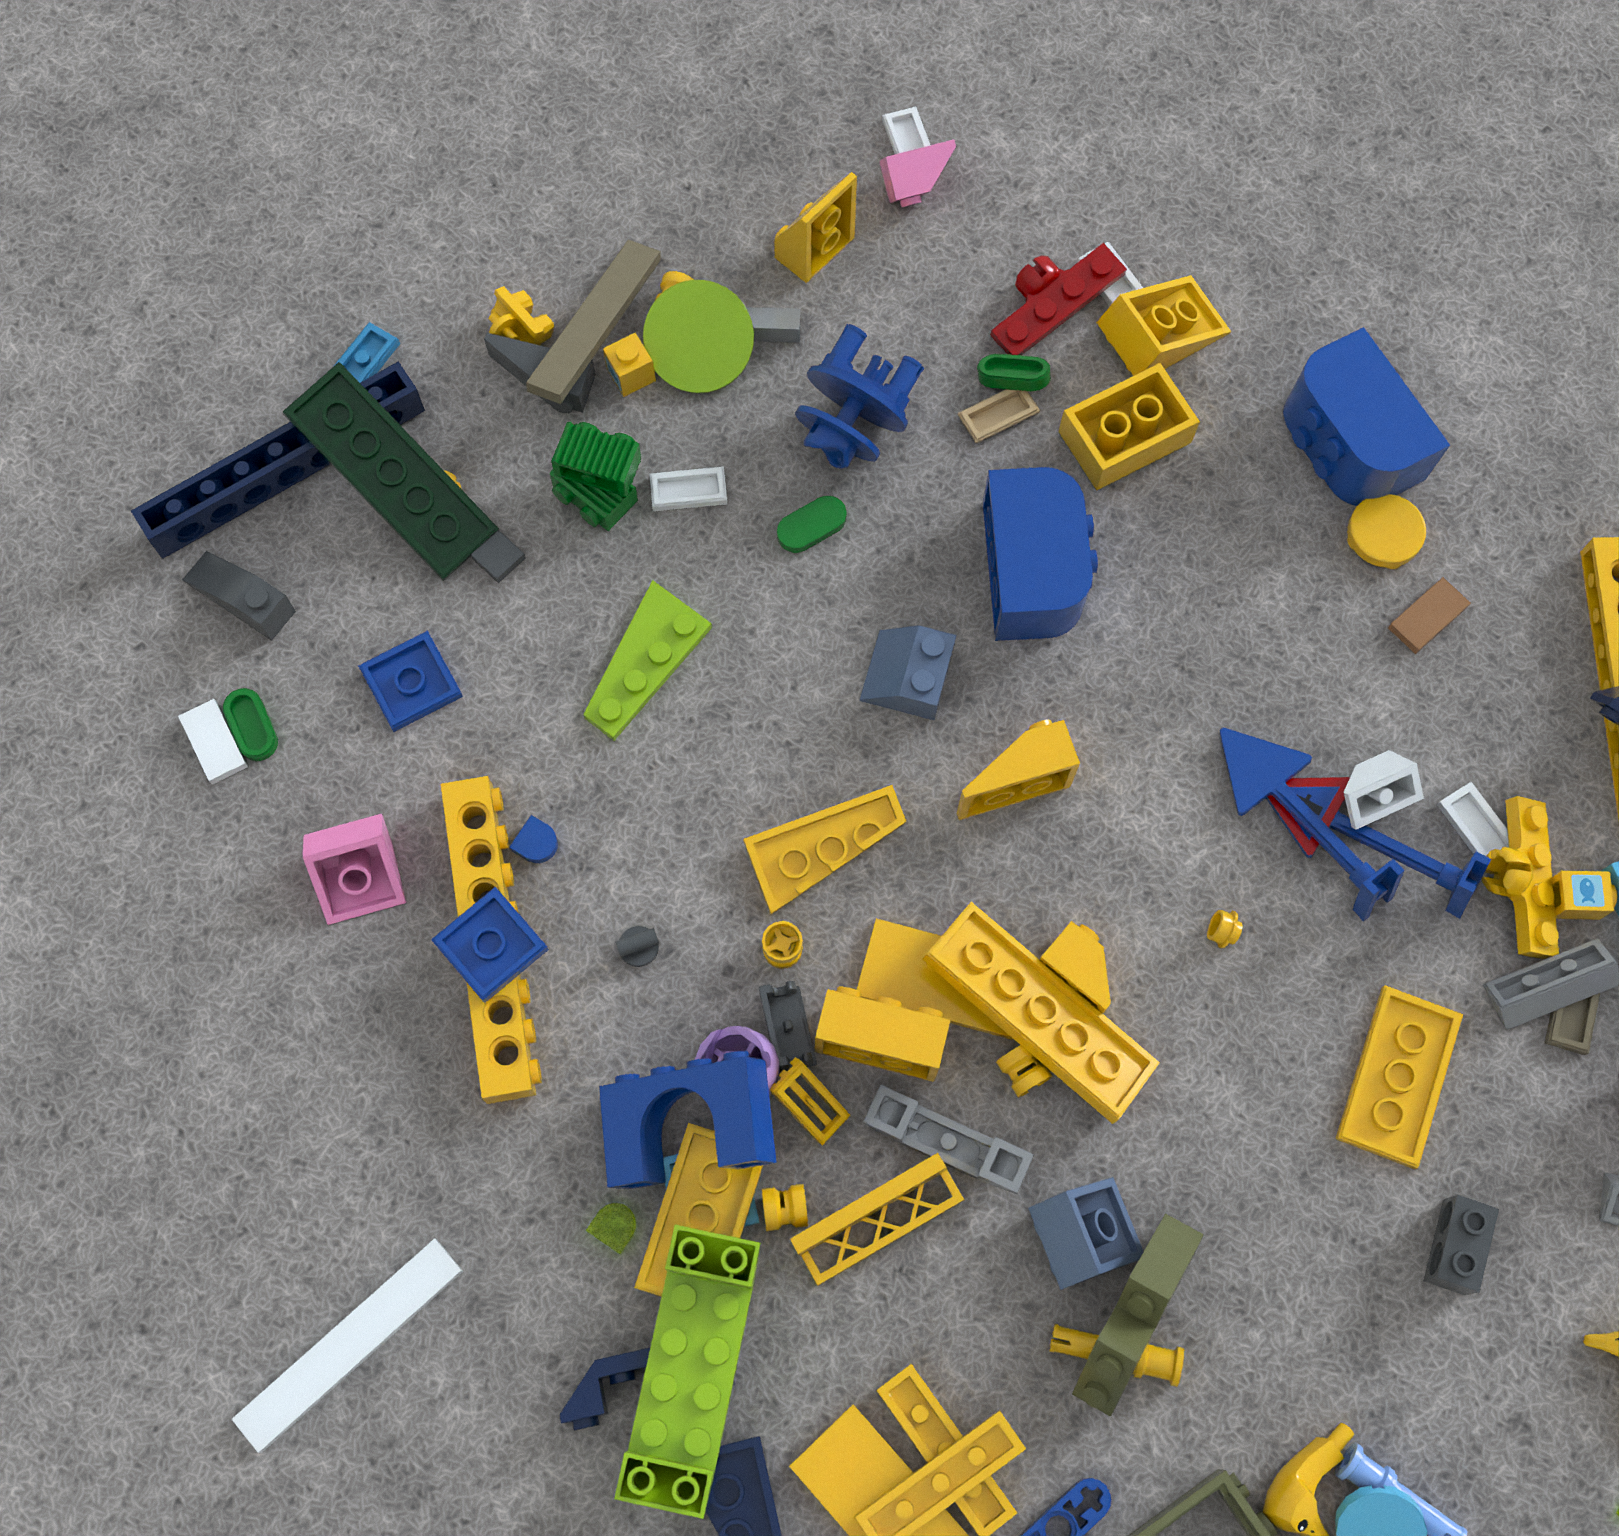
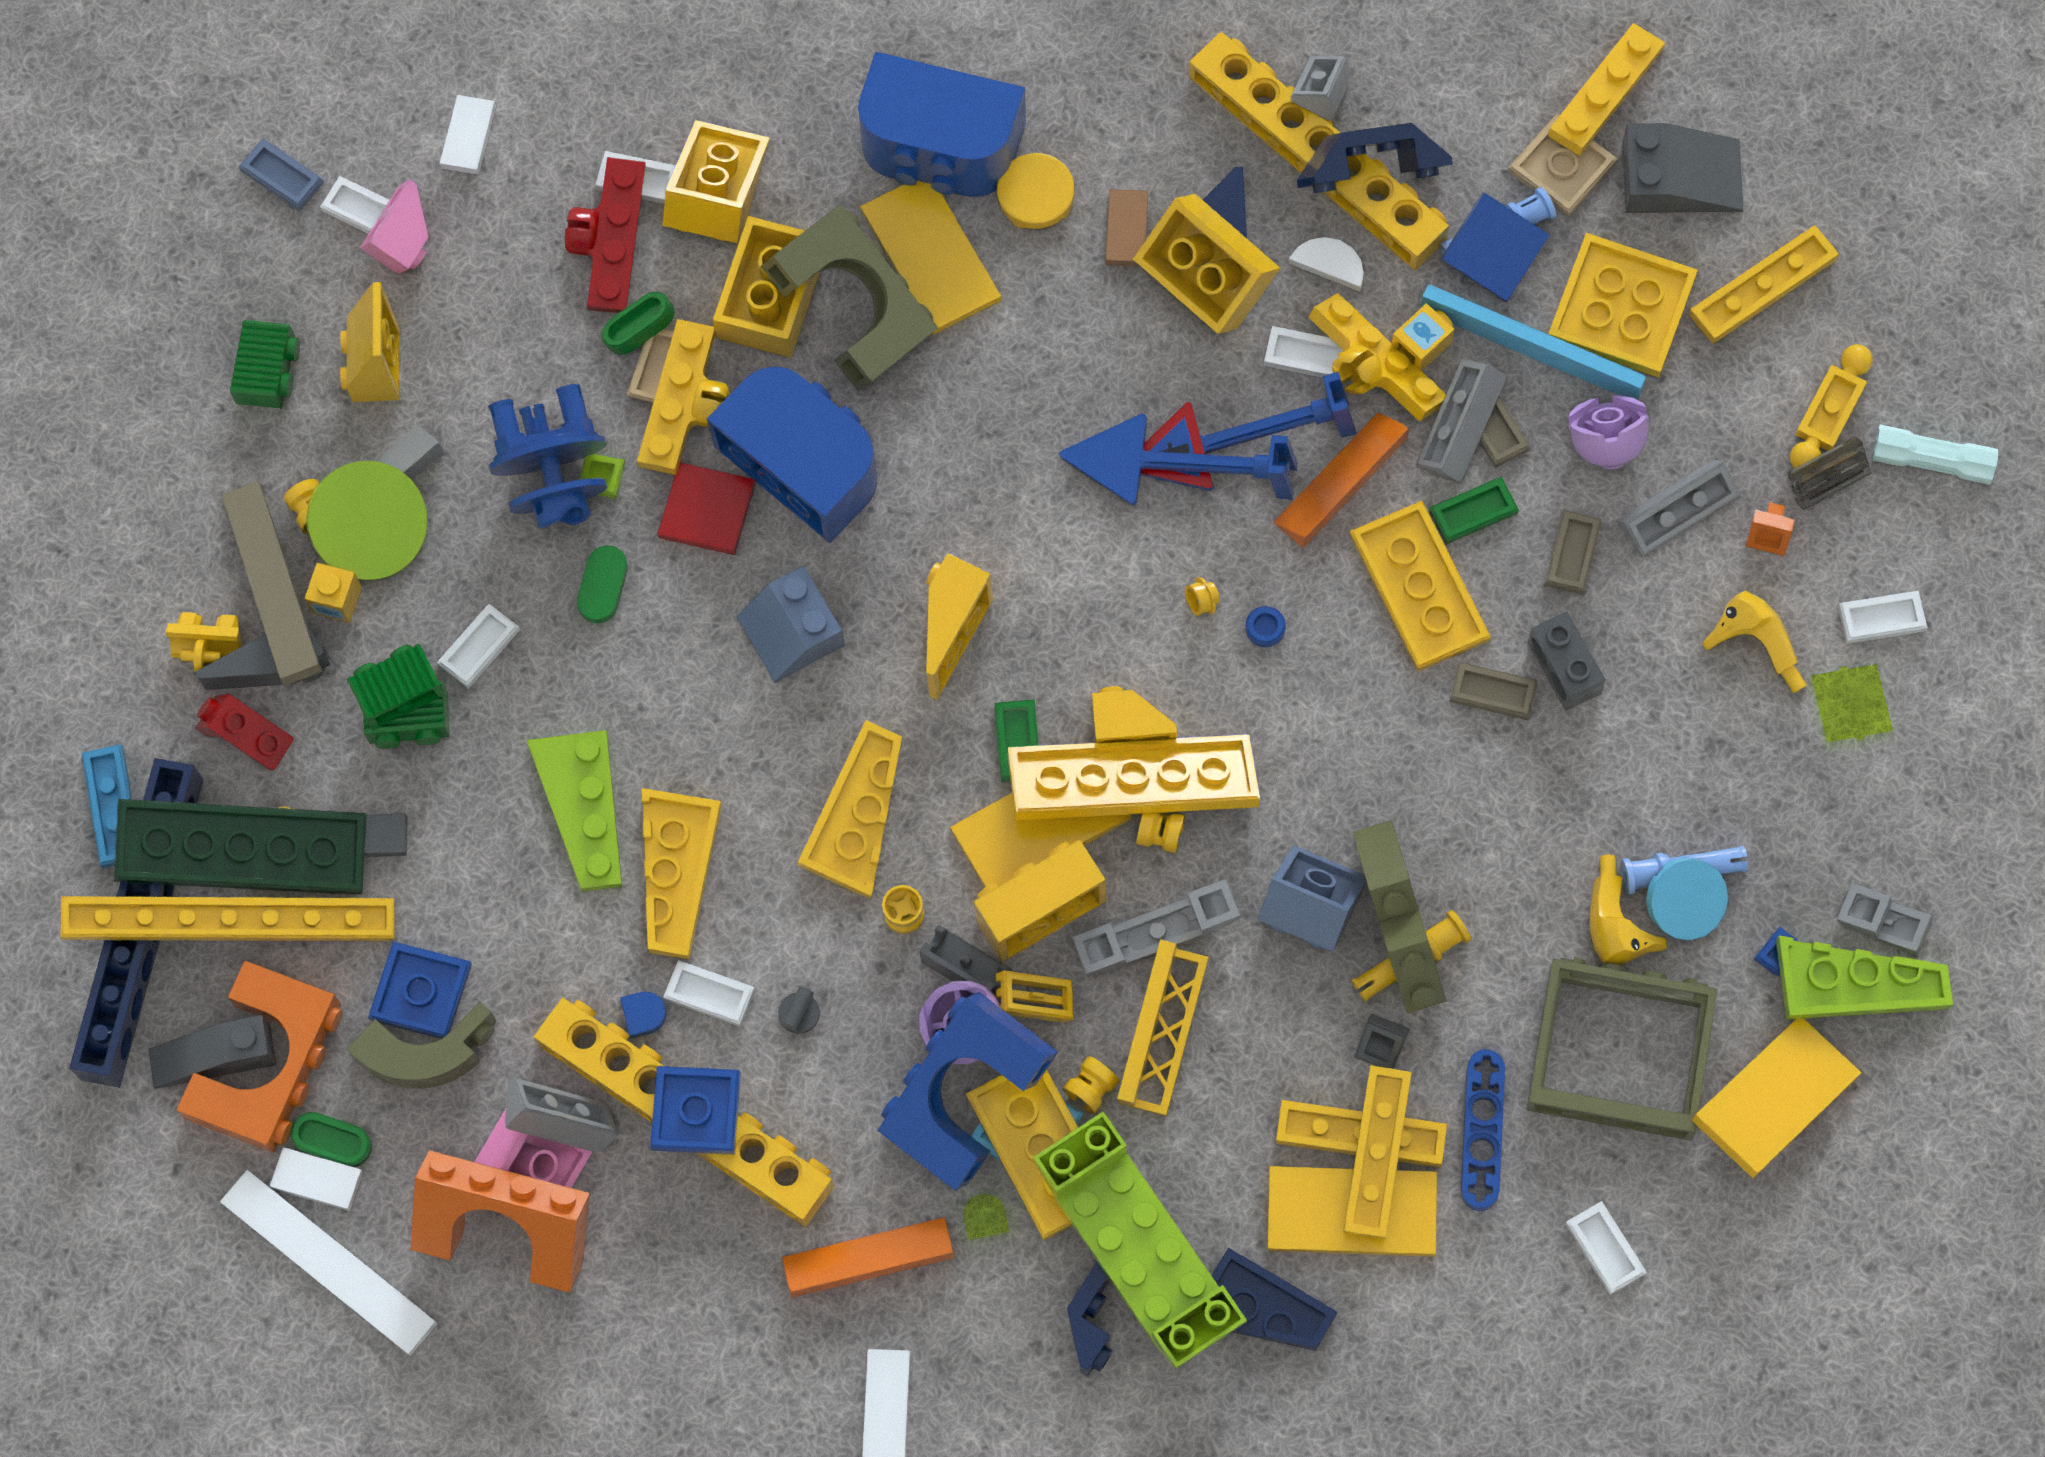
camera: 40 degrees left, 0 degrees up
white slope [1344,750,1424,830] -> none
none -> yellow tile [60,896,394,941]
none -> orange arch [176,961,343,1153]
none -> red bracket [195,694,293,770]
none -> white tile [220,1170,437,1356]
none -> green brick [230,320,300,409]
none -> sand blue tile [239,138,324,211]
none -> olive arch [346,1001,496,1089]
none -> orange arch [410,1150,590,1293]
none -> white tile [440,95,496,175]
none -> light grey slope [505,1077,618,1153]
none -> lime tile [580,454,625,499]
none -> yellow plate [637,319,730,475]
none -> yellow wing [641,788,722,960]
none -> red tile [658,462,756,555]
none -> white tile [663,960,755,1027]
none -> olive arch [760,203,938,391]
none -> orange slope [782,1217,955,1298]
none -> yellow tile [860,181,1002,335]
none -> green tile [995,699,1039,782]
none -> yellow brick [1133,194,1281,334]
none -> dark blue slope [1203,167,1247,238]
none -> blue tile [1245,606,1286,647]
none -> orange slope [1274,412,1409,548]
none -> white tile [1288,237,1364,292]
none -> dark grey slope [1354,1014,1410,1069]
none -> green tile [1429,476,1519,545]
none -> dark tan tile [1449,662,1538,720]
none -> dark tan tile [1544,510,1602,595]

